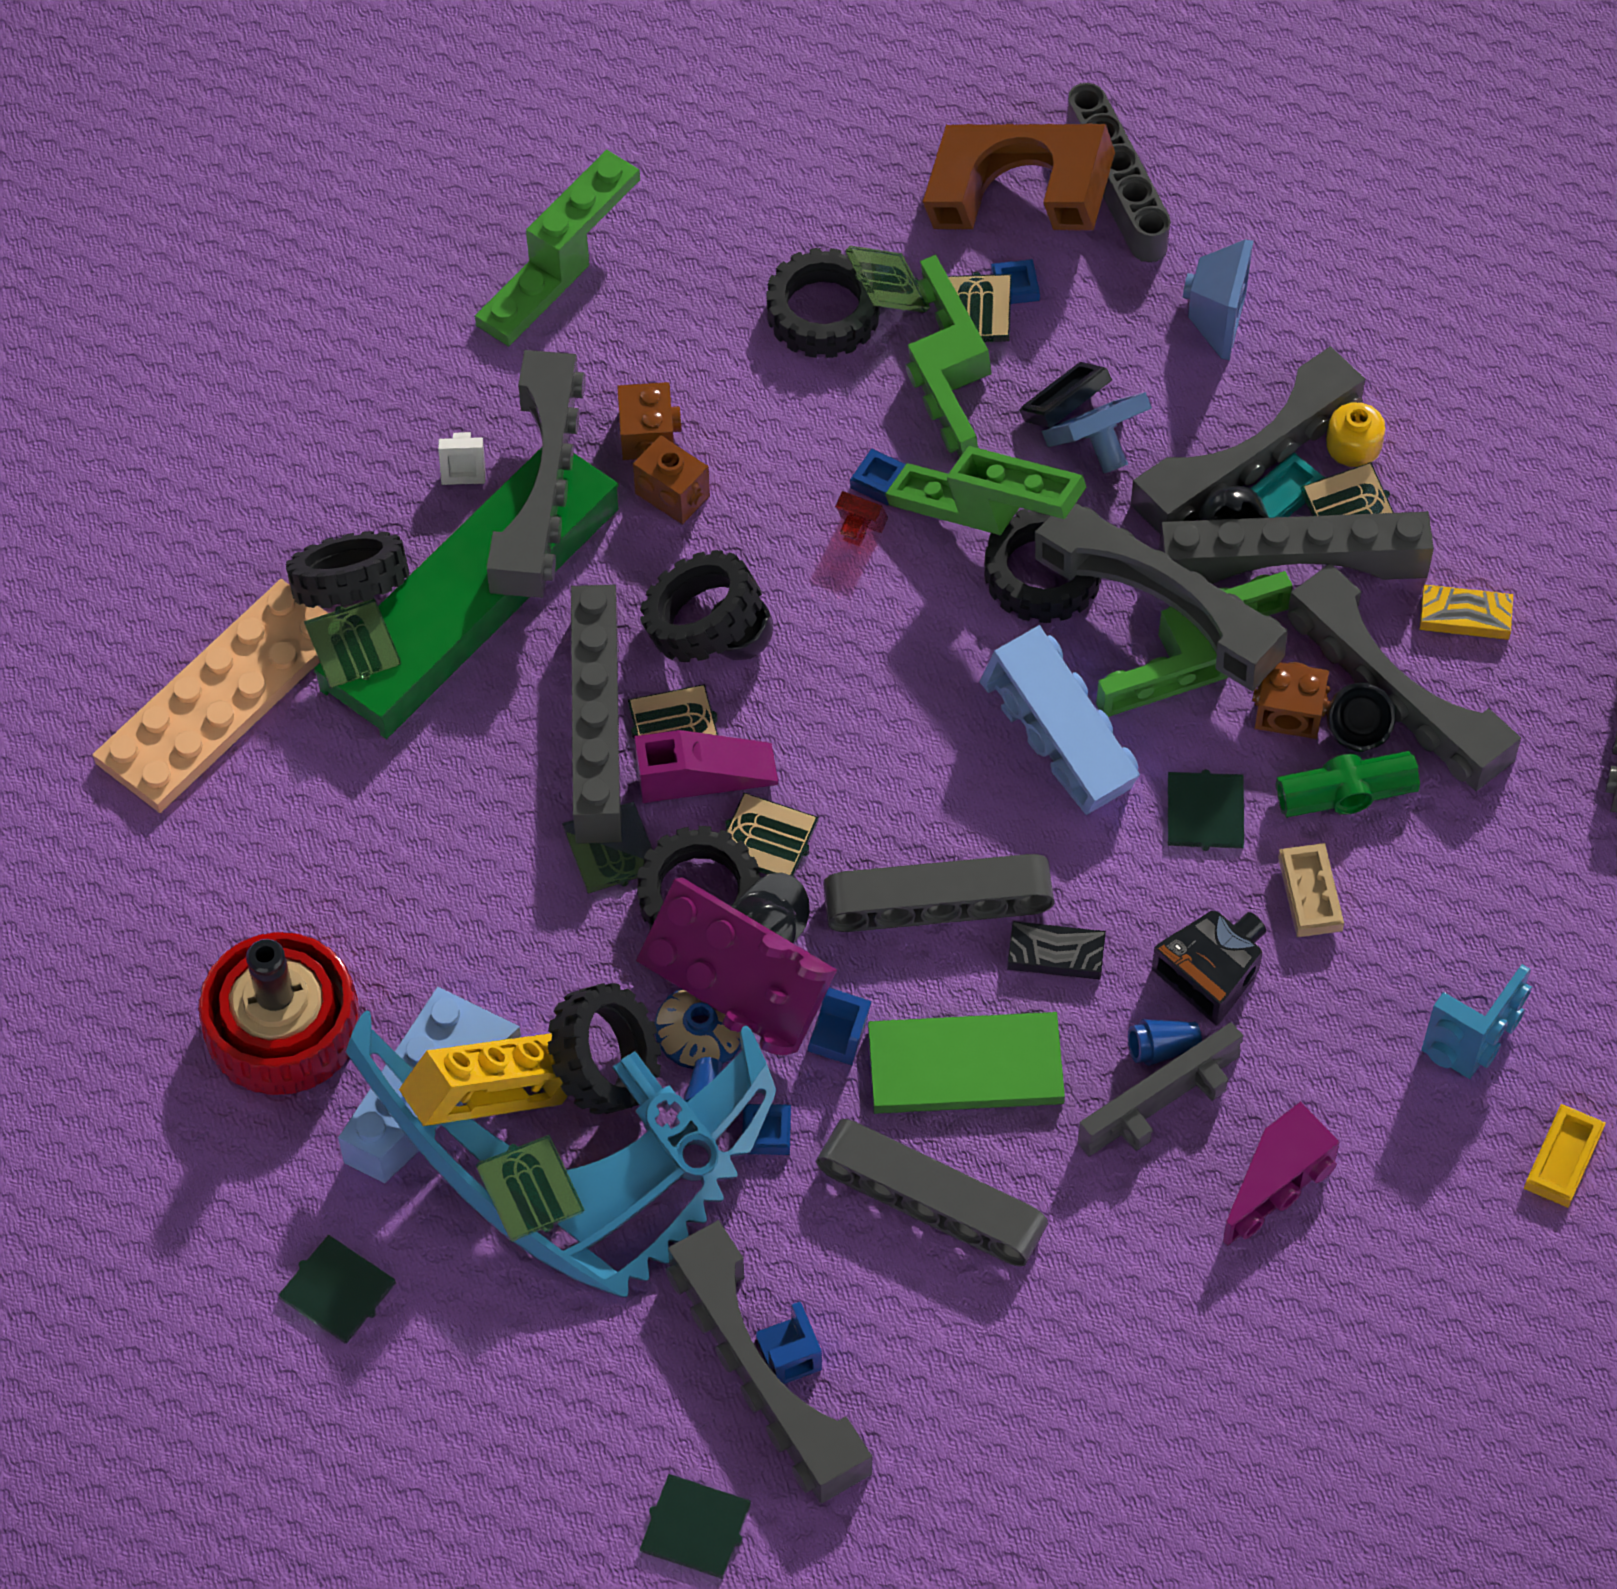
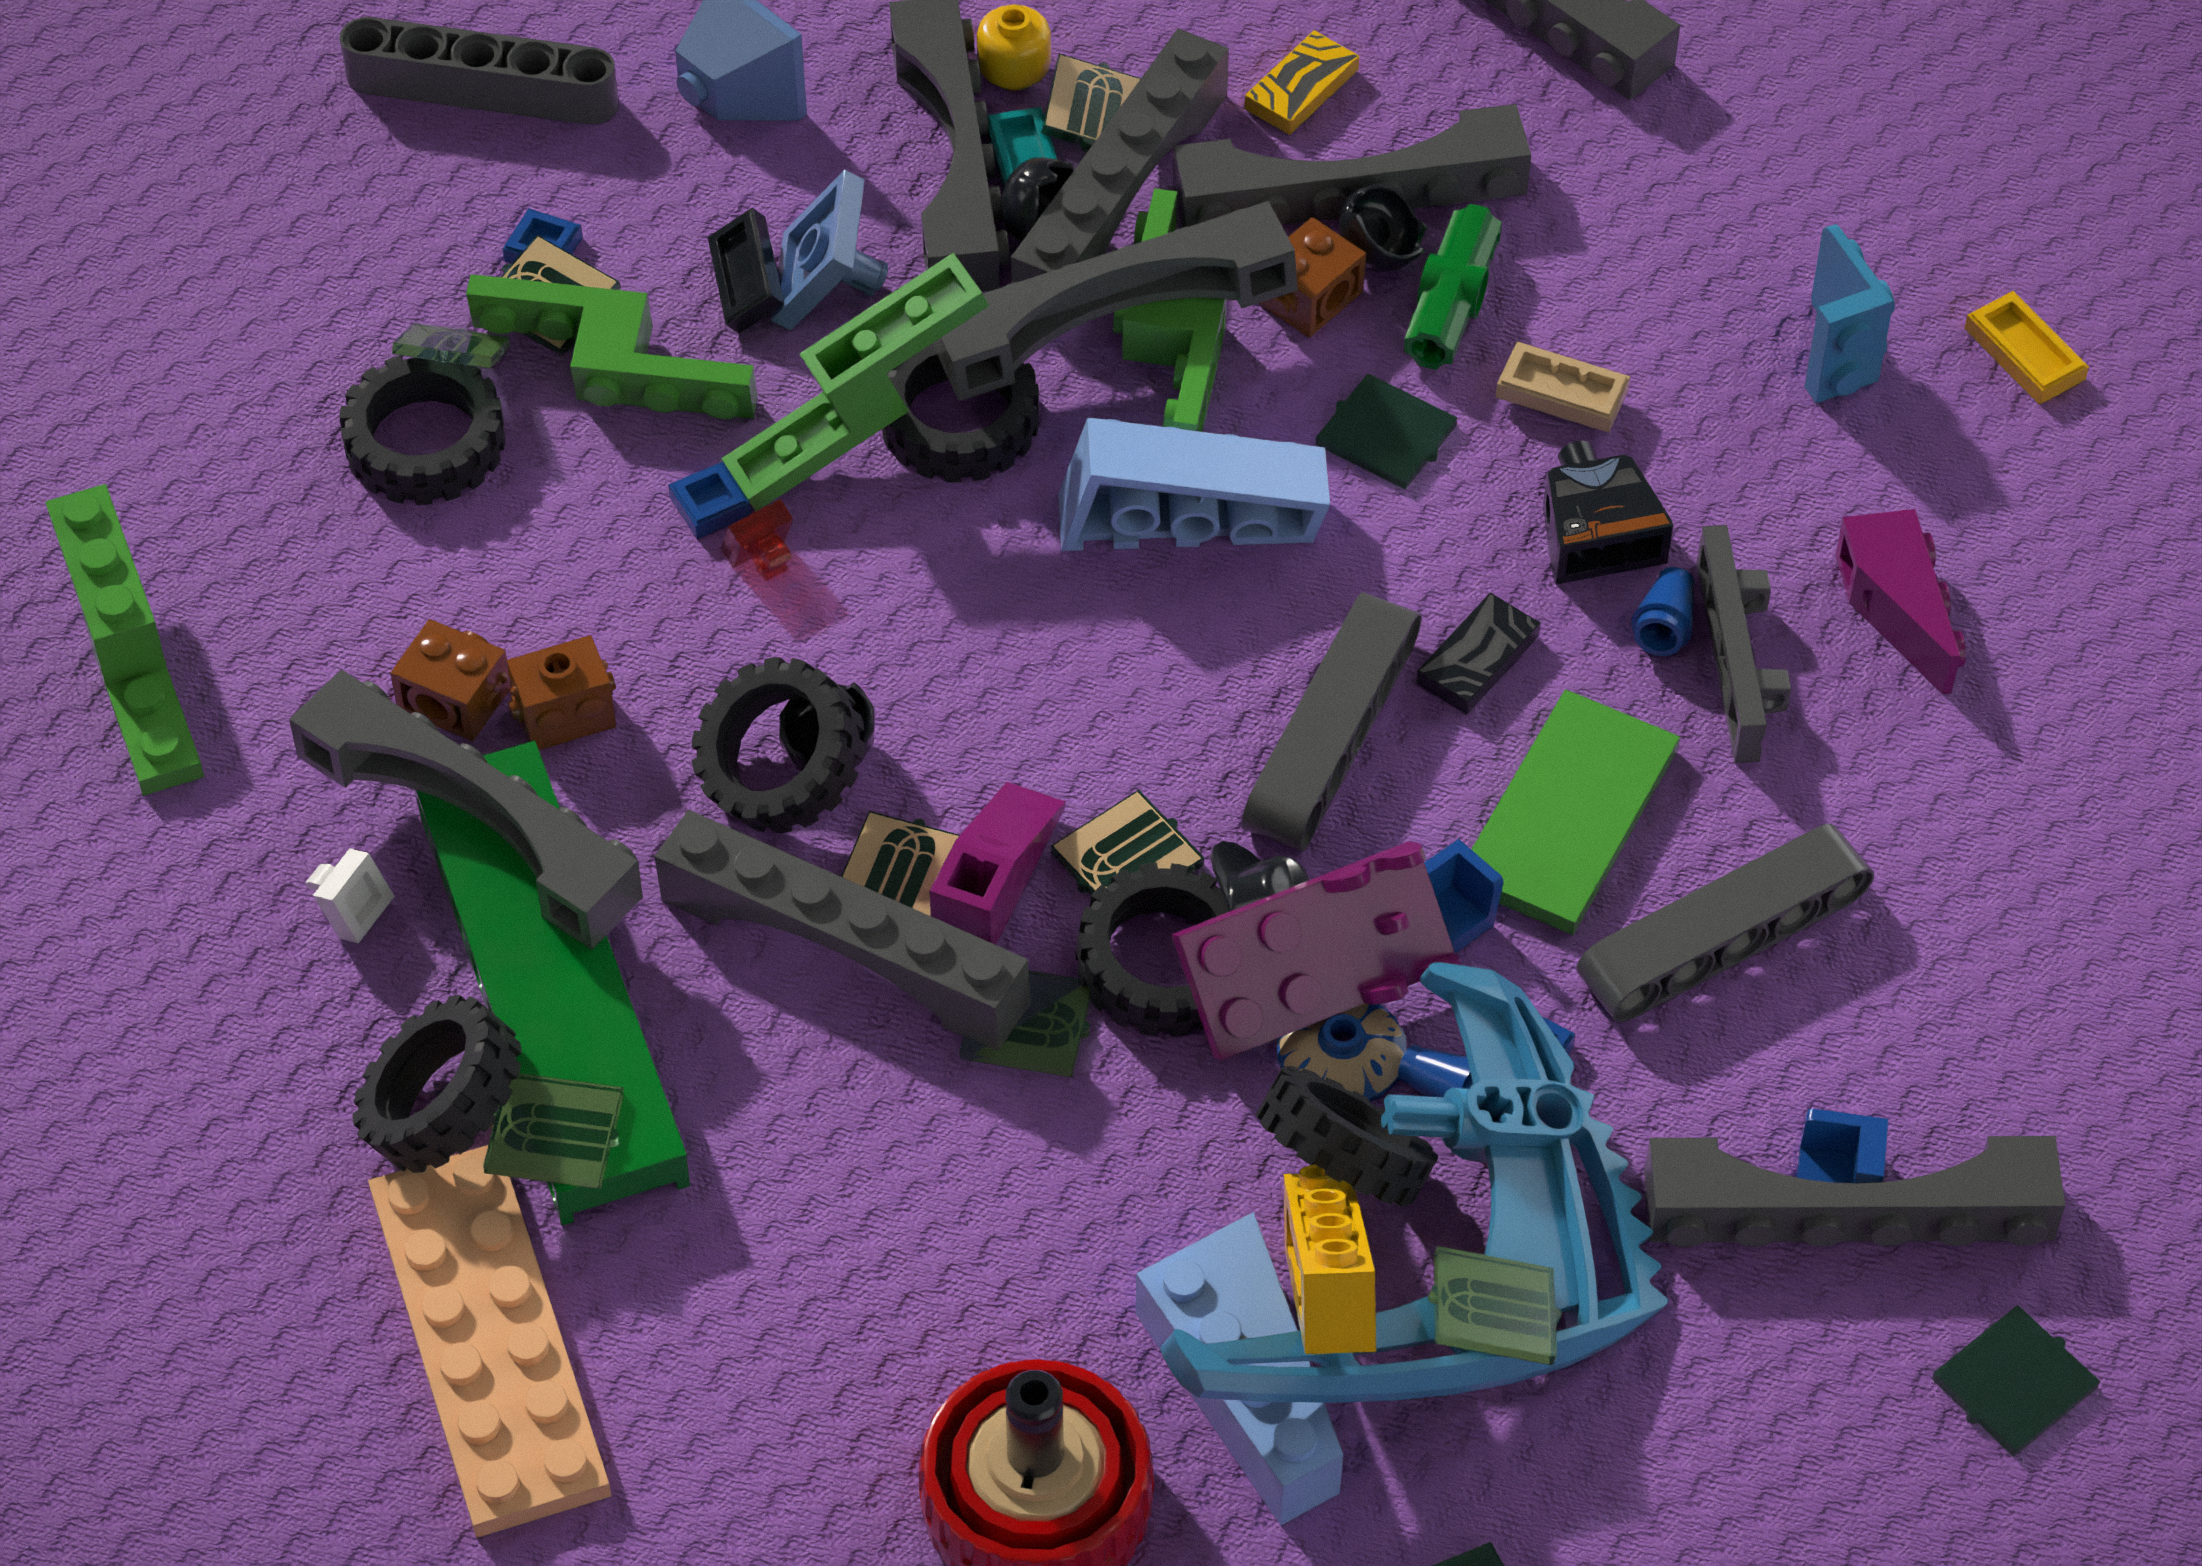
camera: 60 degrees left, 5 degrees down
dark orange arch [923,123,1115,230] -> none

